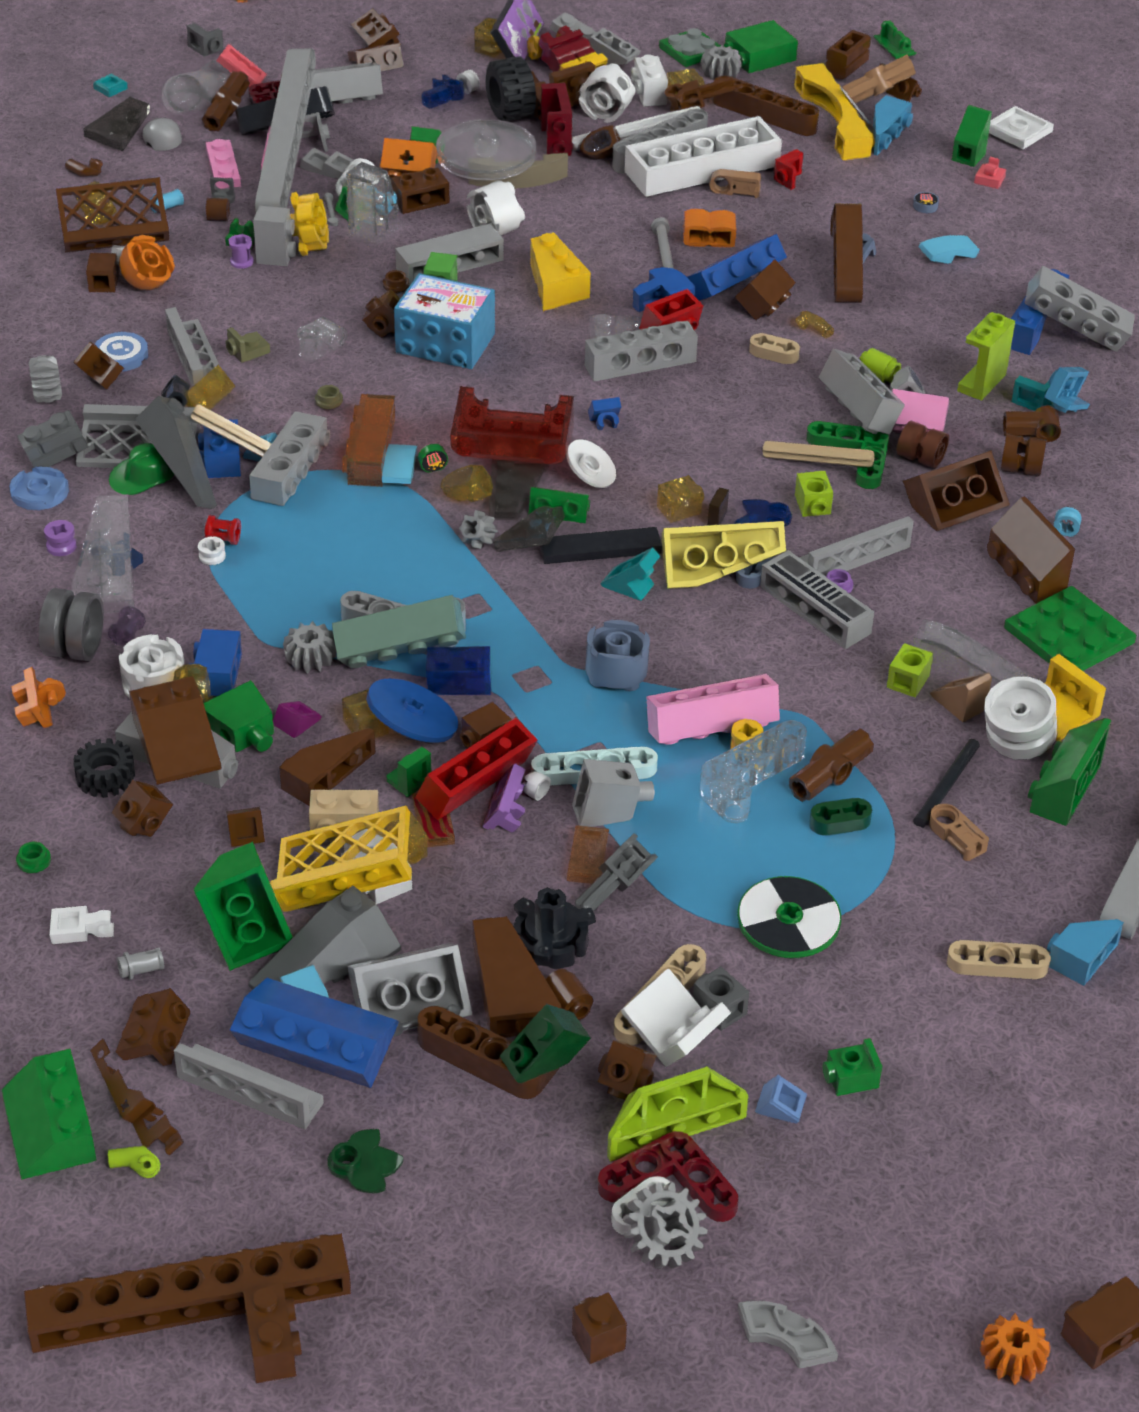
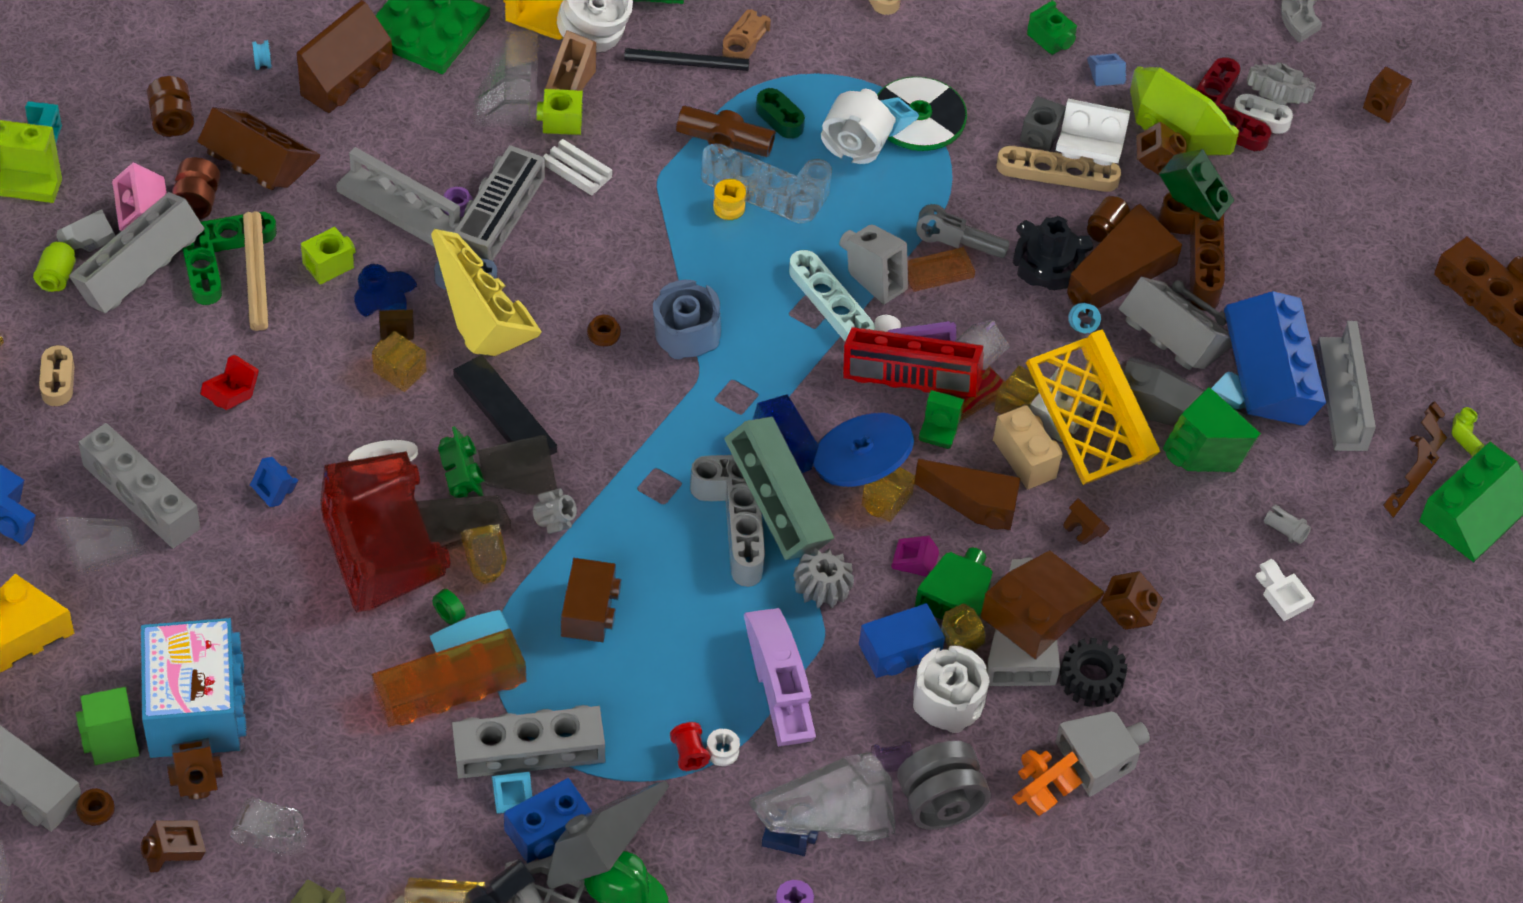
camera: 120 degrees left, 10 degrees up
green plate [16,841,51,873] -> none
reddish brown bracket [115,988,190,1066] -> none
tan axle [191,405,271,457] -> none
olive plate [315,385,343,409] -> none
dark green plate [327,1129,404,1193] -> none
reddish brown brick [460,702,512,749] -> none
teal slope [600,548,660,601] -> none
red brick [639,289,704,330] -> none
bright pink brick [646,674,780,745] -> none
reddish brown piece [1003,406,1061,442] -> none
dark azure bracket [1044,367,1090,413] -> none
none -> reddish brown bracket [141,820,206,872]
none -> red bracket [200,355,259,410]
none -> white tile [543,139,612,196]
none -> reddish brown brick [561,558,621,643]
none -> reddish brown plate [587,315,621,347]
none -> lavender slope [743,608,816,747]
none -> white brick [821,89,896,164]
none -> medium azure slope [881,97,919,137]
none -> clear brick [955,320,1010,370]
none -> light grey torso [1055,711,1150,797]
none -> medium azure bush [1068,303,1101,333]

